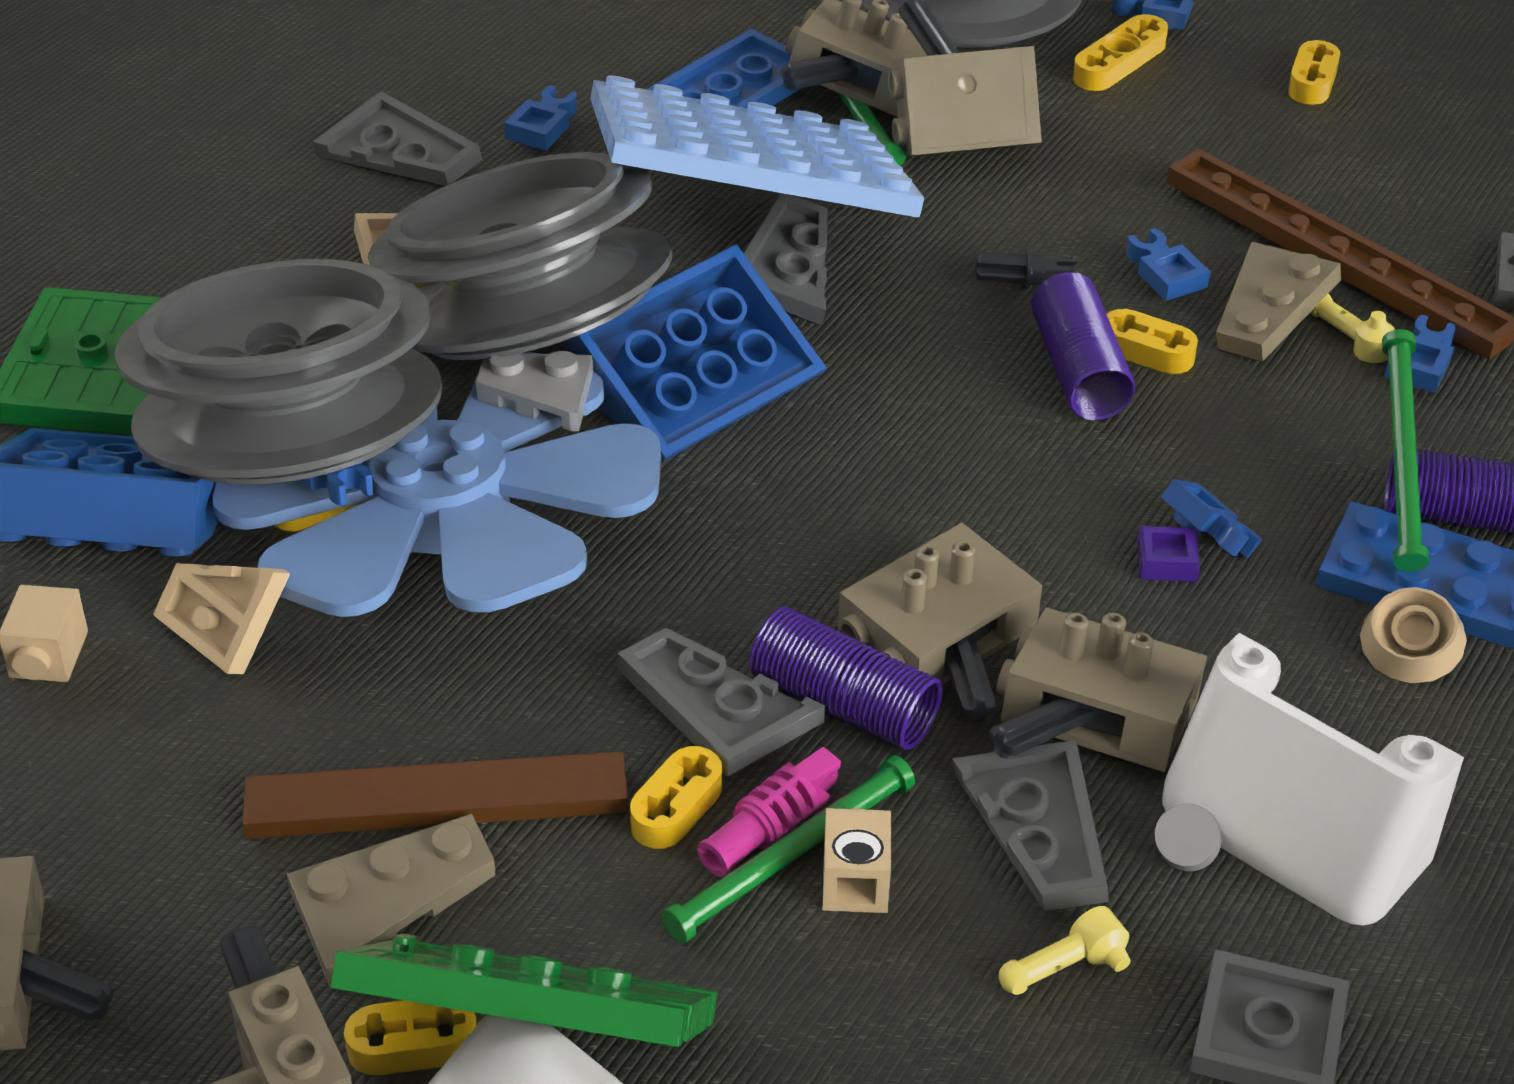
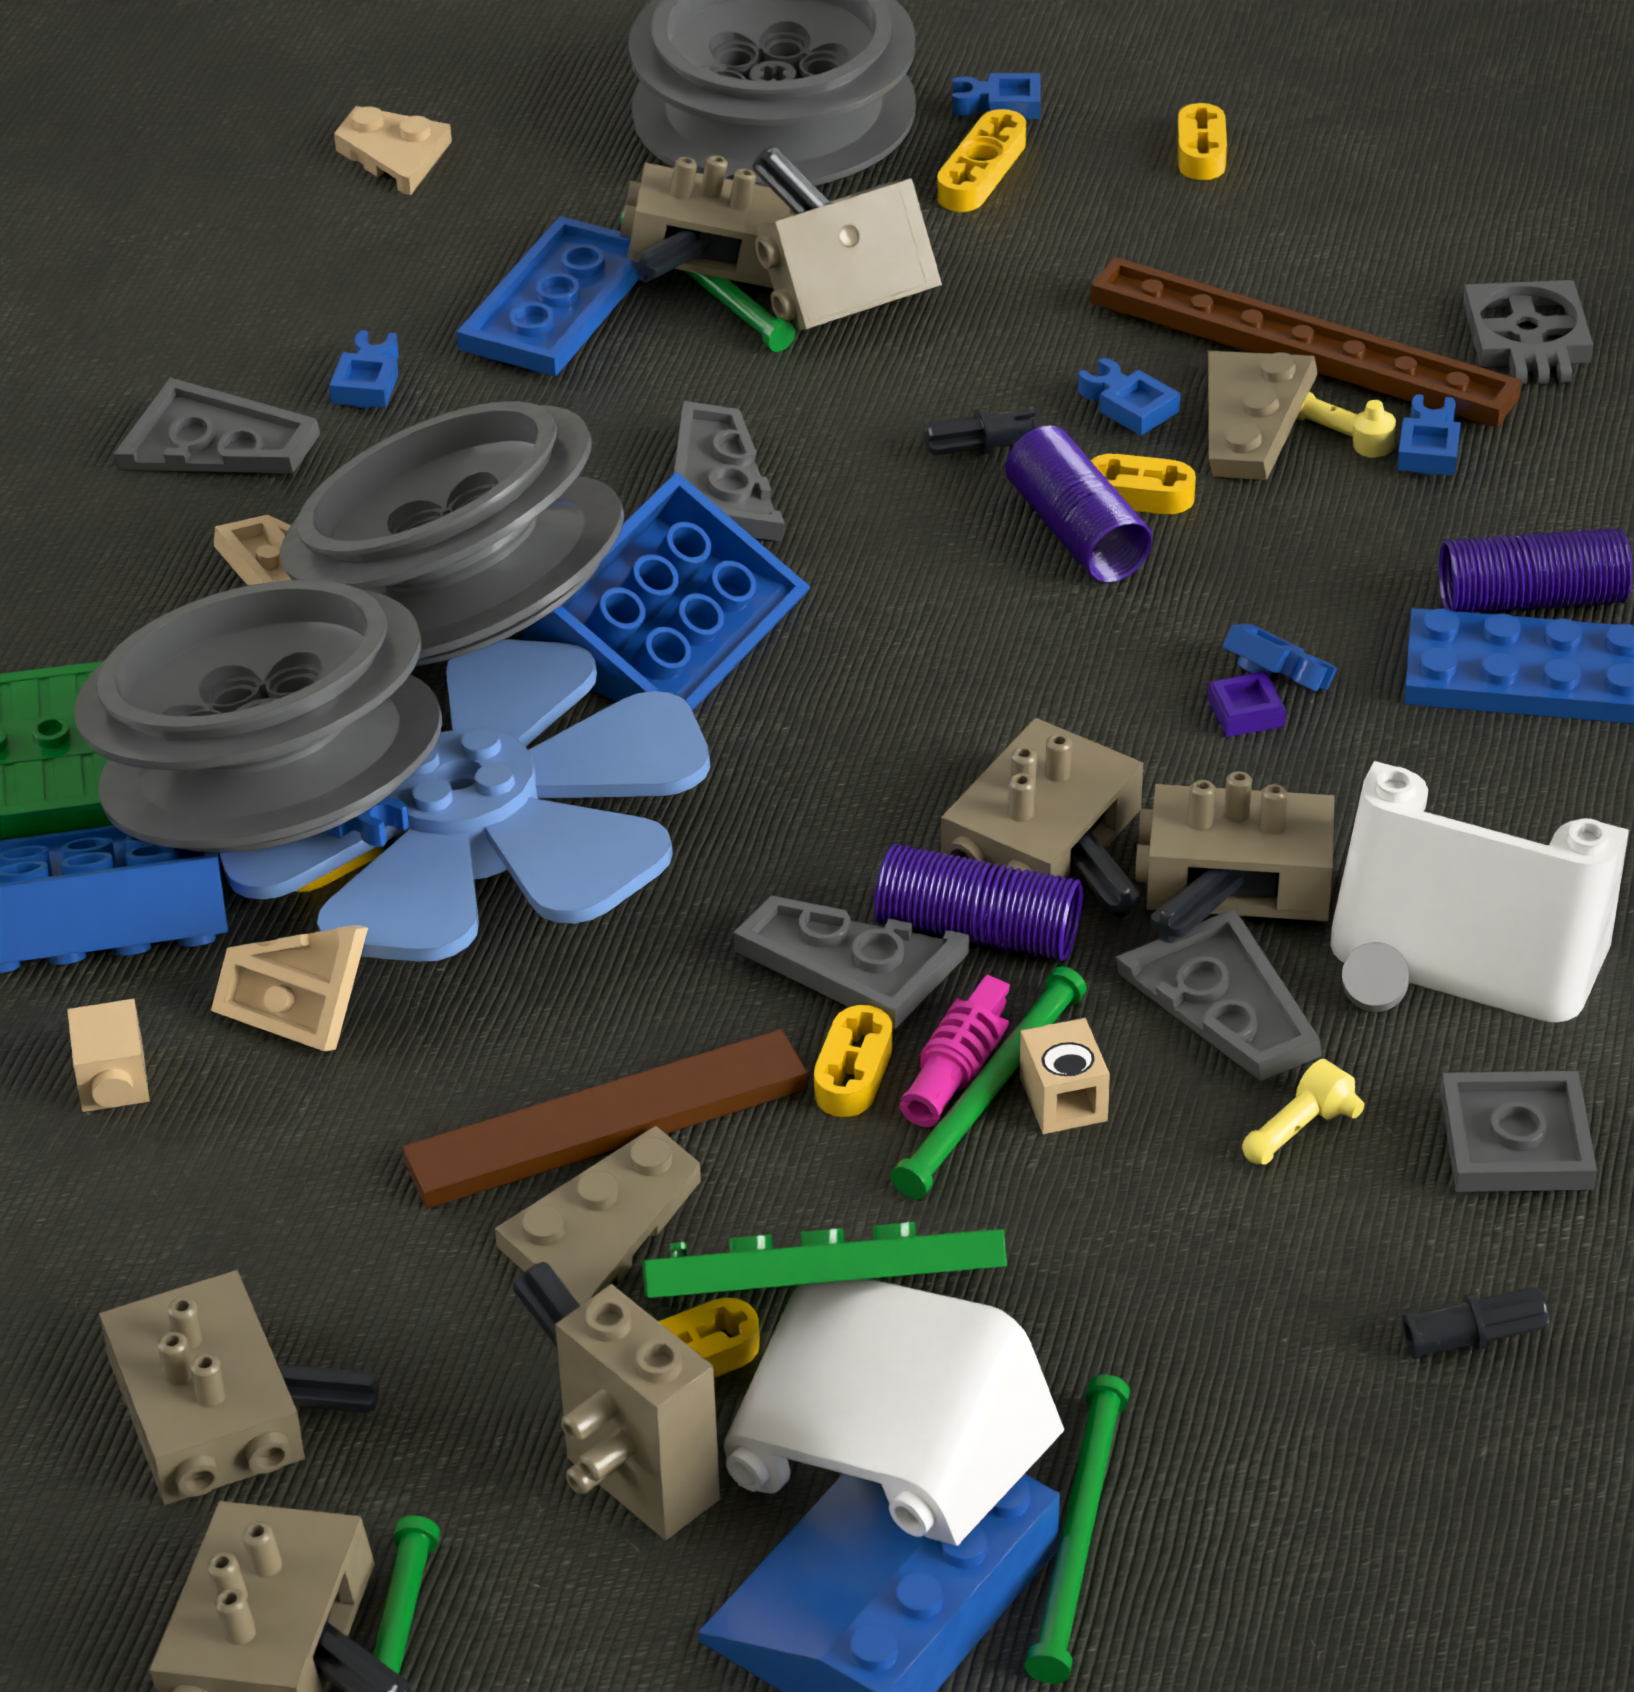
camera: 15 degrees left, 0 degrees up
light grey wing [476,351,593,431] -> none
light blue plate [590,76,924,218] -> none
tan hat [1360,587,1467,683] -> none
green bar [1382,329,1429,572] -> none

